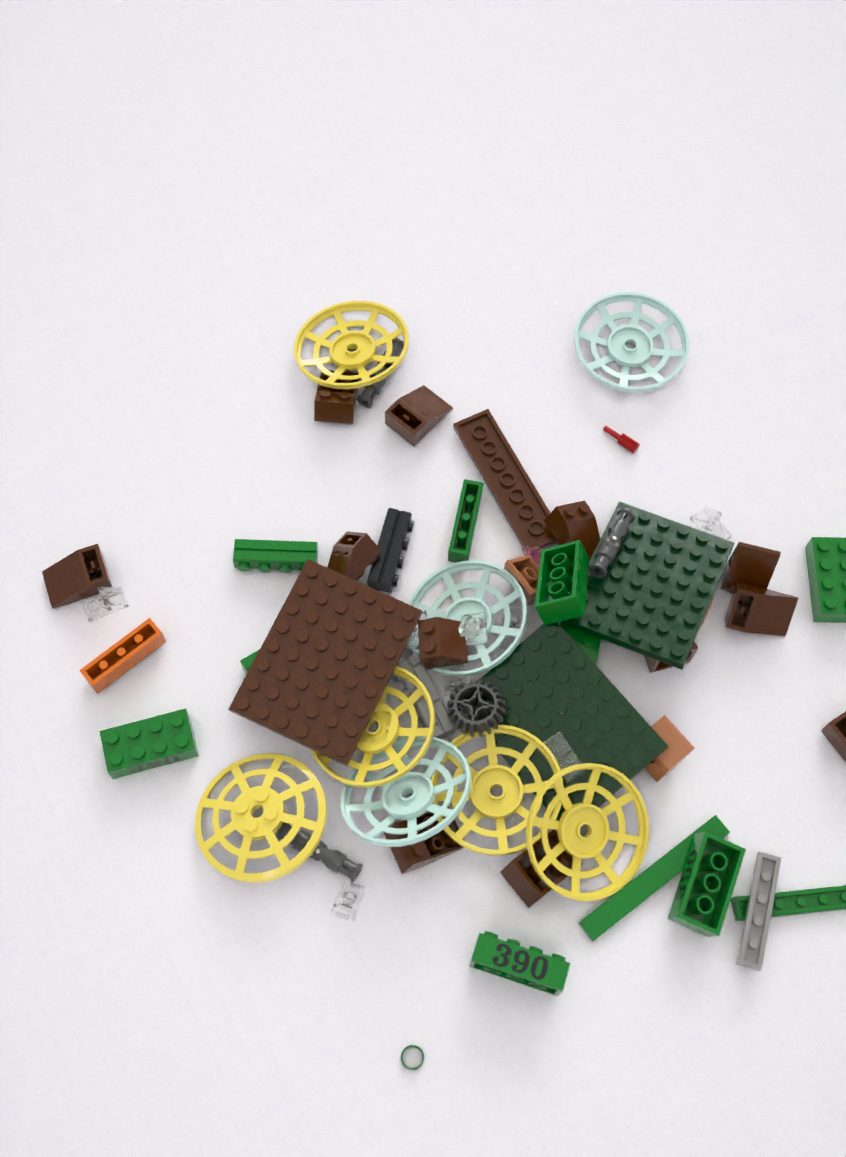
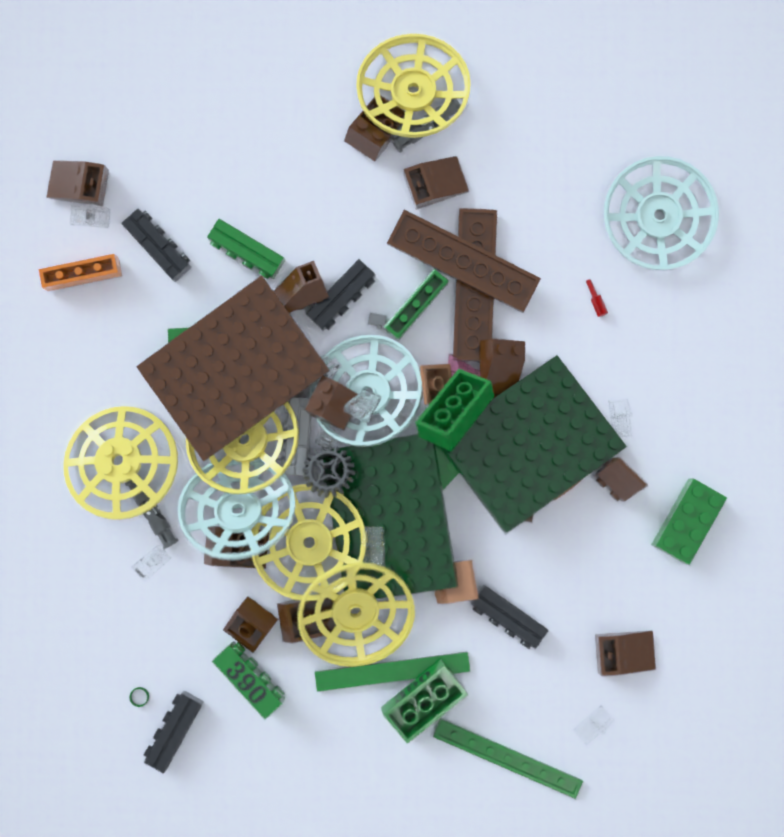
camera: 30 degrees right, 20 degrees up
green brick [99,708,199,779] -> none
dark grey piece [588,508,635,578] -> none
reddish brown slope [724,581,798,636] -> none
light grey plate [736,852,781,971] -> none
none -> black brick [121,208,191,282]
none -> black brick [143,691,204,773]
none -> reddish brown slope [223,596,278,653]
none -> flat silver piece [368,313,387,329]
none -> reddish brown plate [387,209,541,313]
none -> black brick [471,584,548,649]

